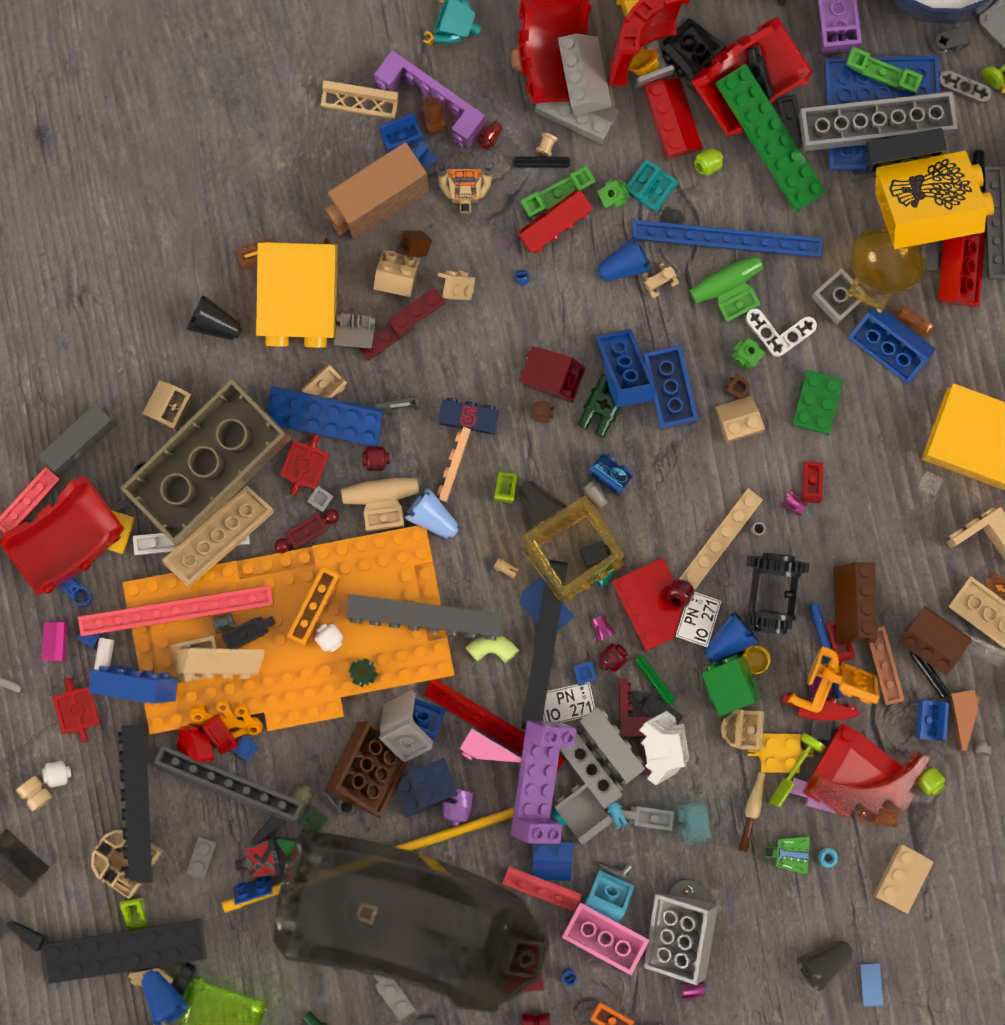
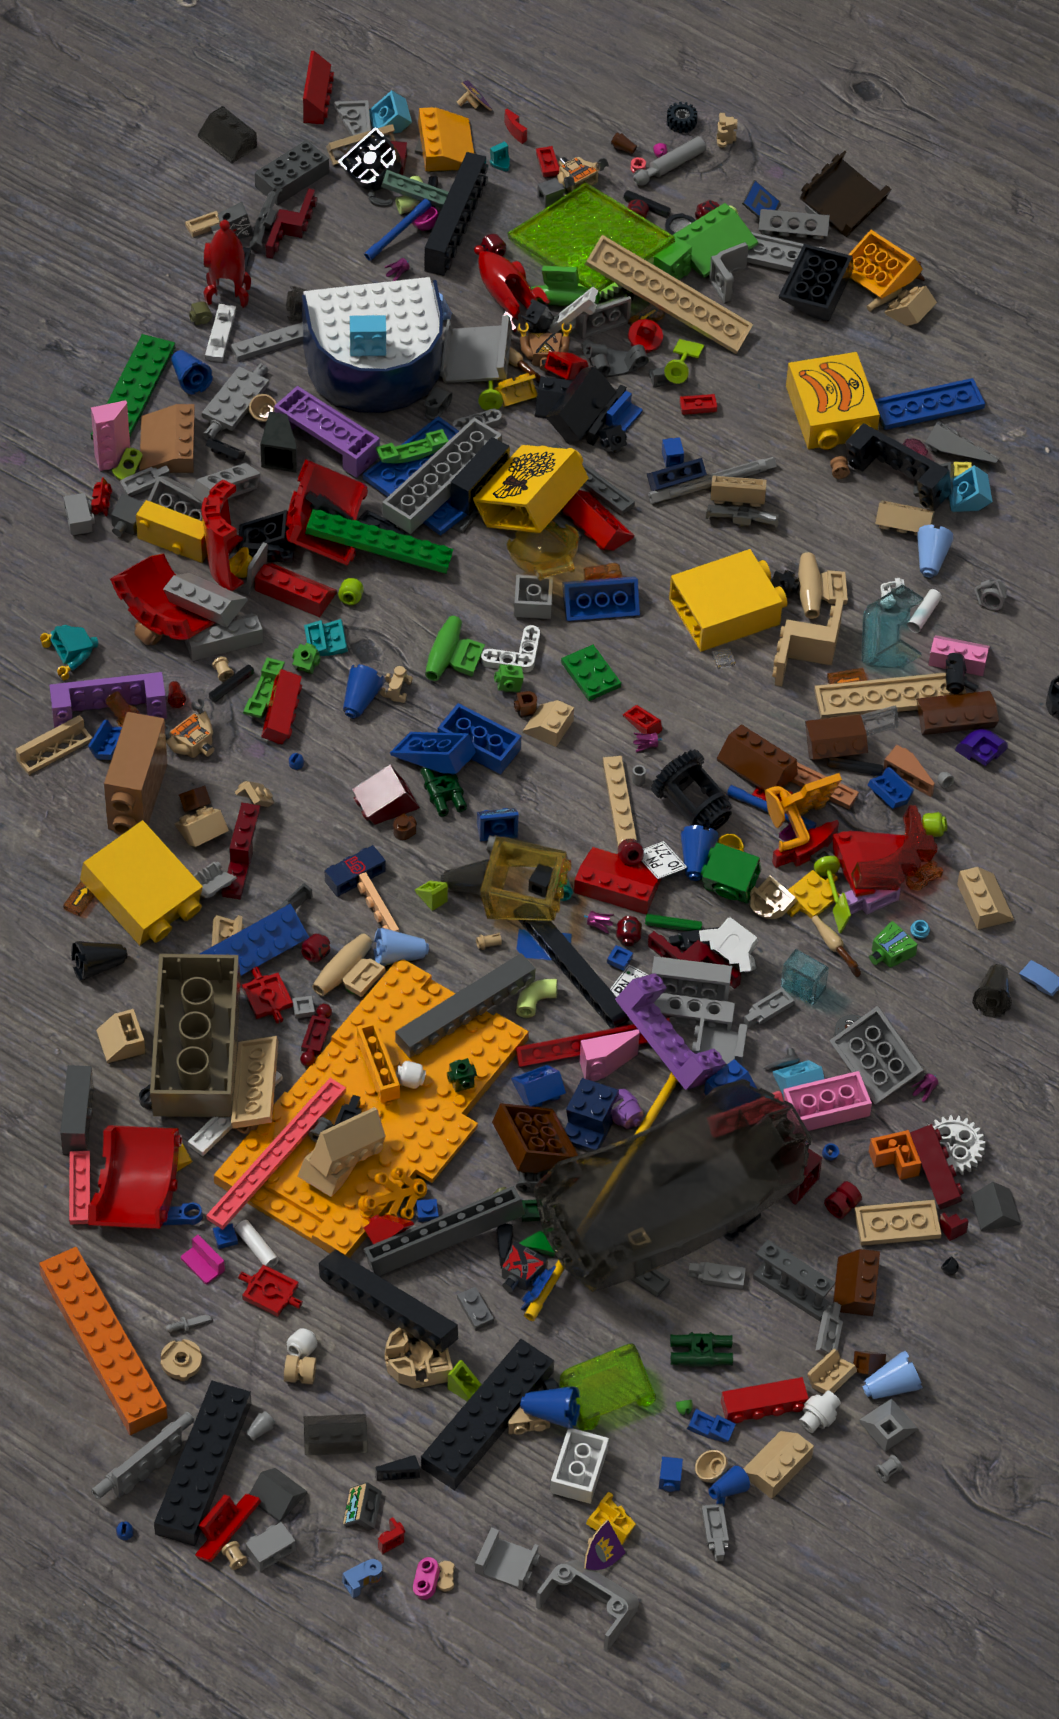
camera: 45 degrees left, 30 degrees down
blue brick [89,665,178,704] -> none
red tile [201,714,238,754] -> none
light grey piece [379,690,433,762] -> none
medium azure pin [607,803,628,829] -> none
blue plate [632,220,823,258] -> none

